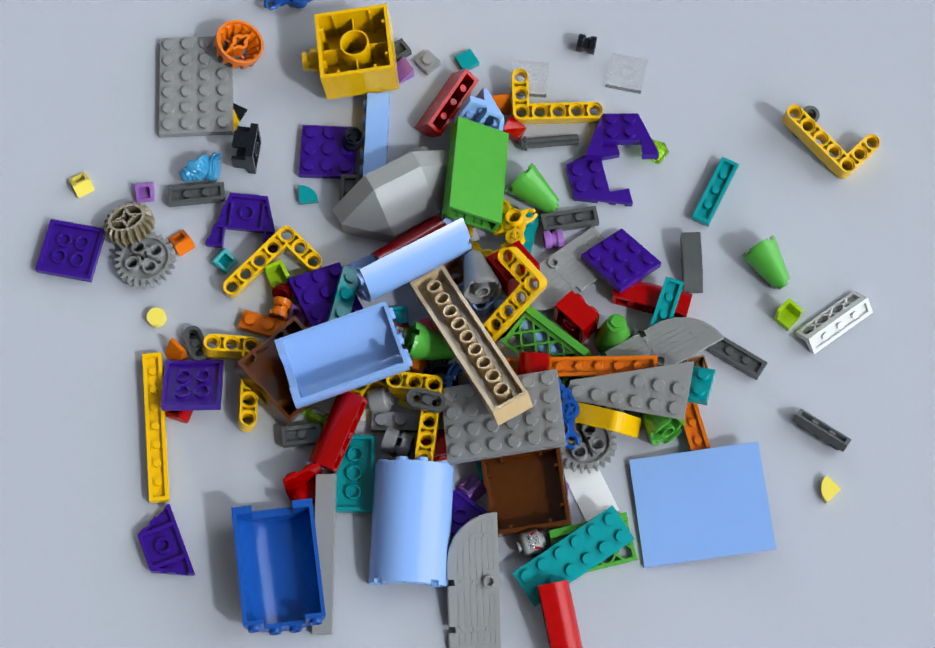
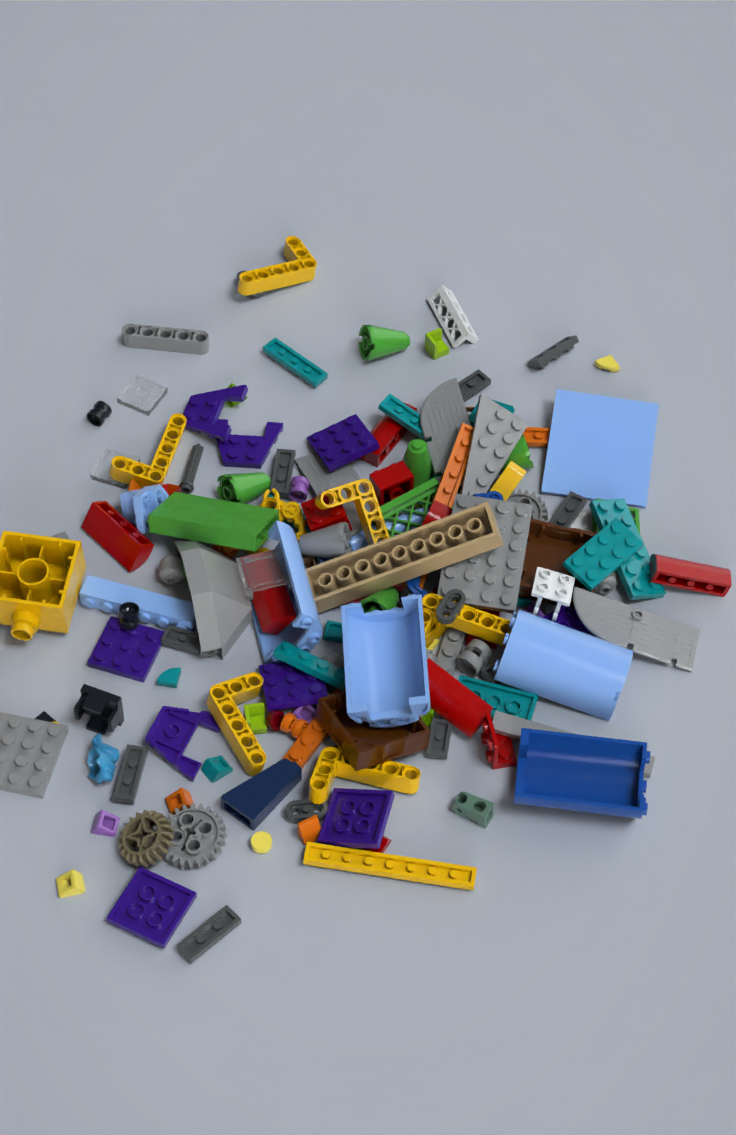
camera: 75 degrees left, 15 degrees down
dark purple wing [137,504,195,576] -> none
teal tile [455,49,479,71] -> none
dark grey slope [680,232,703,293] -> none
none -> light grey beam [122,324,210,355]
none -> dark grey plate [177,905,241,964]
none -> dark blue slope [220,758,302,831]
none -> clear panel [236,548,292,601]
none -> sand green leg [451,792,494,829]
none -> white plate [531,566,575,622]
none -> dark grey plate [549,491,587,528]
none -> teal plate [563,518,644,592]

